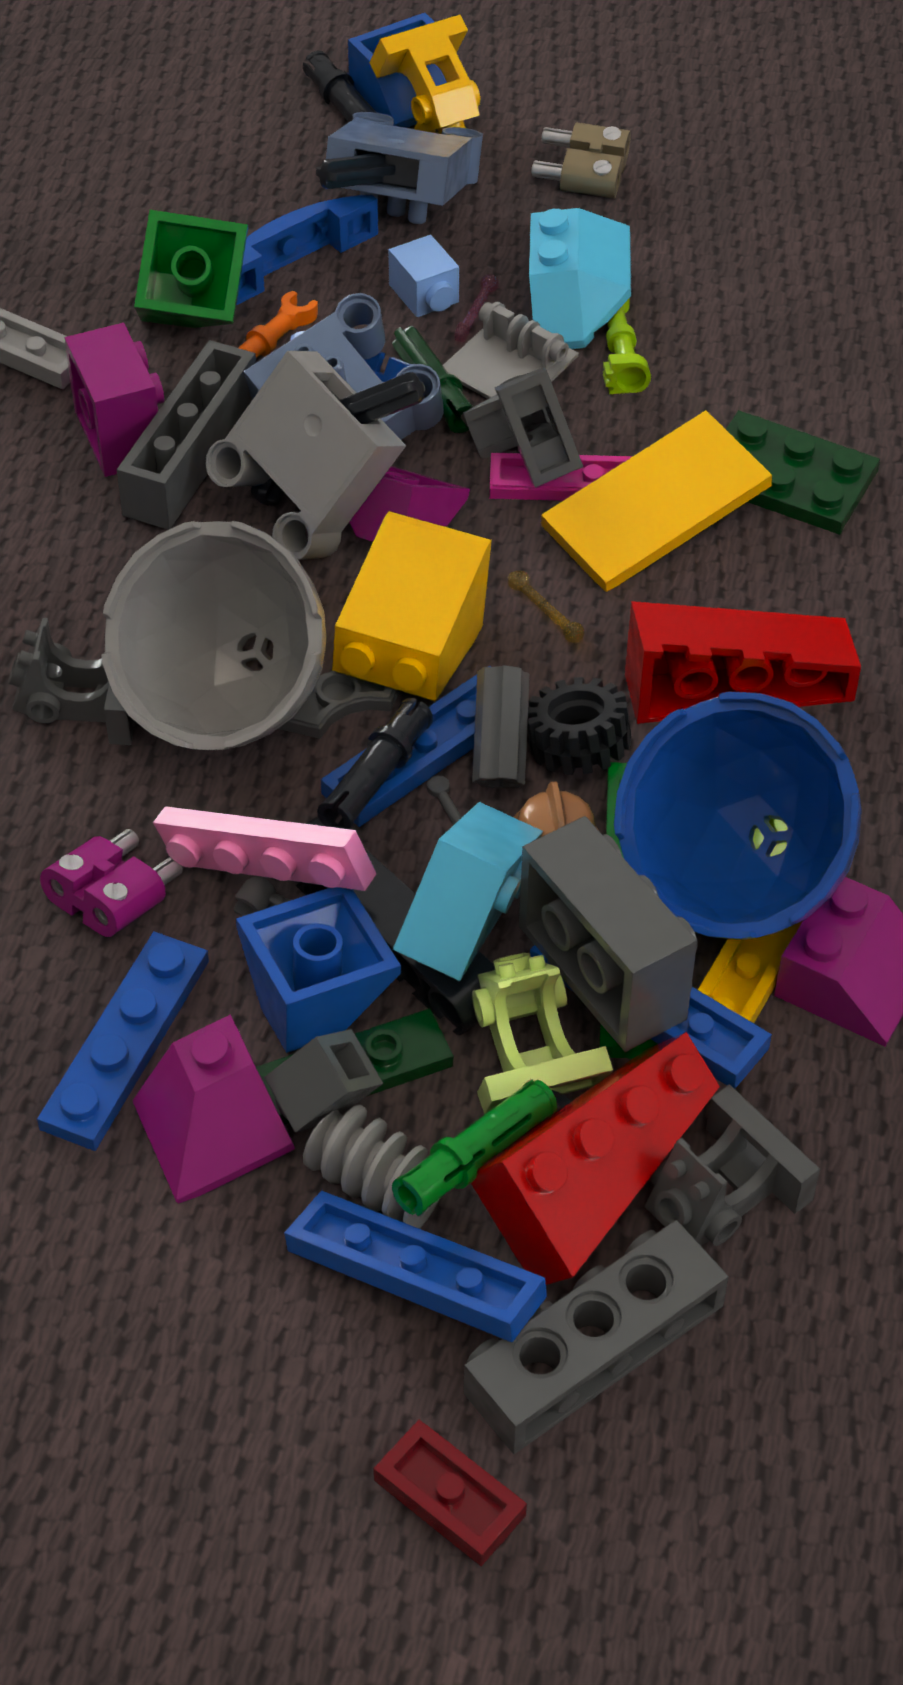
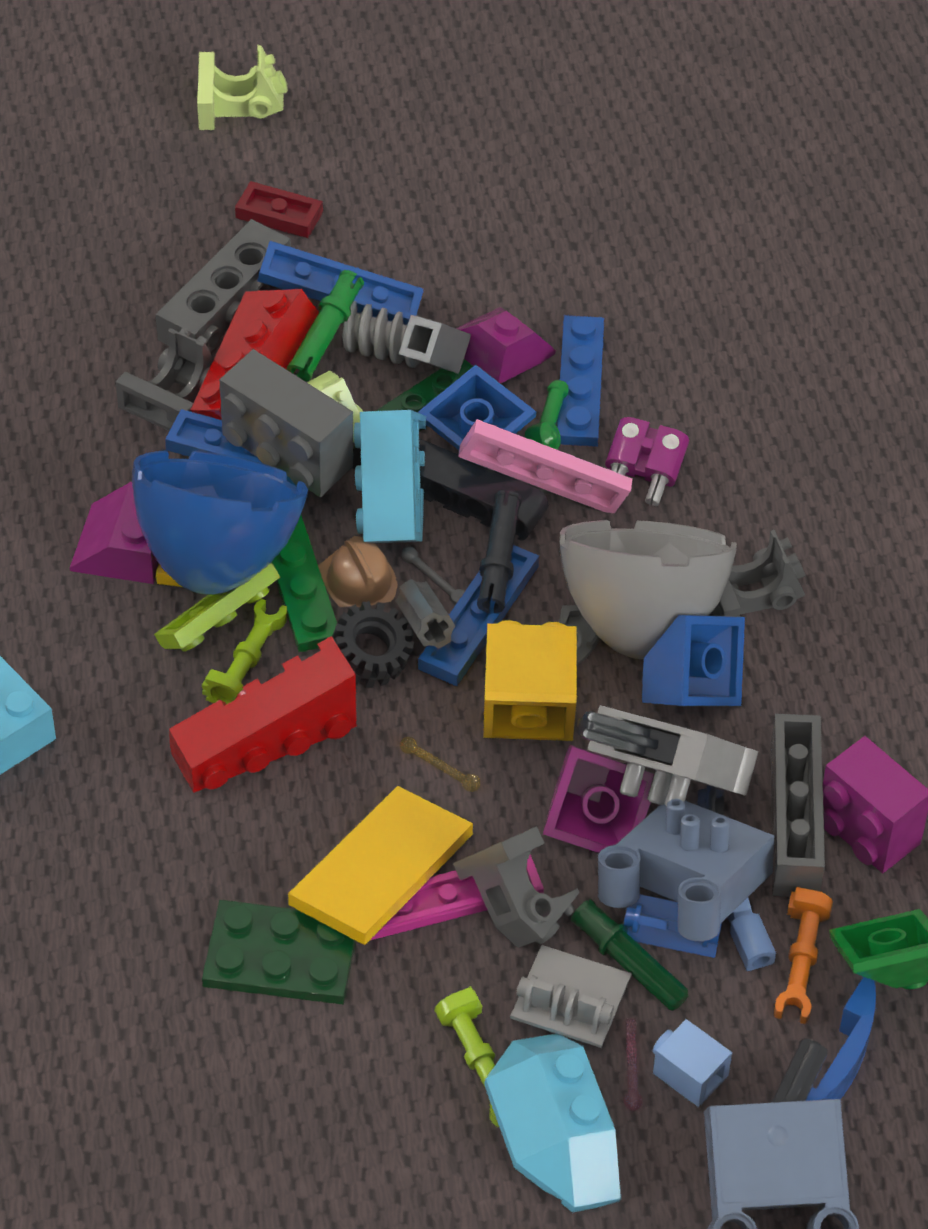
camera: 160 degrees right, 0 degrees up
none -> green piece [524,380,569,450]

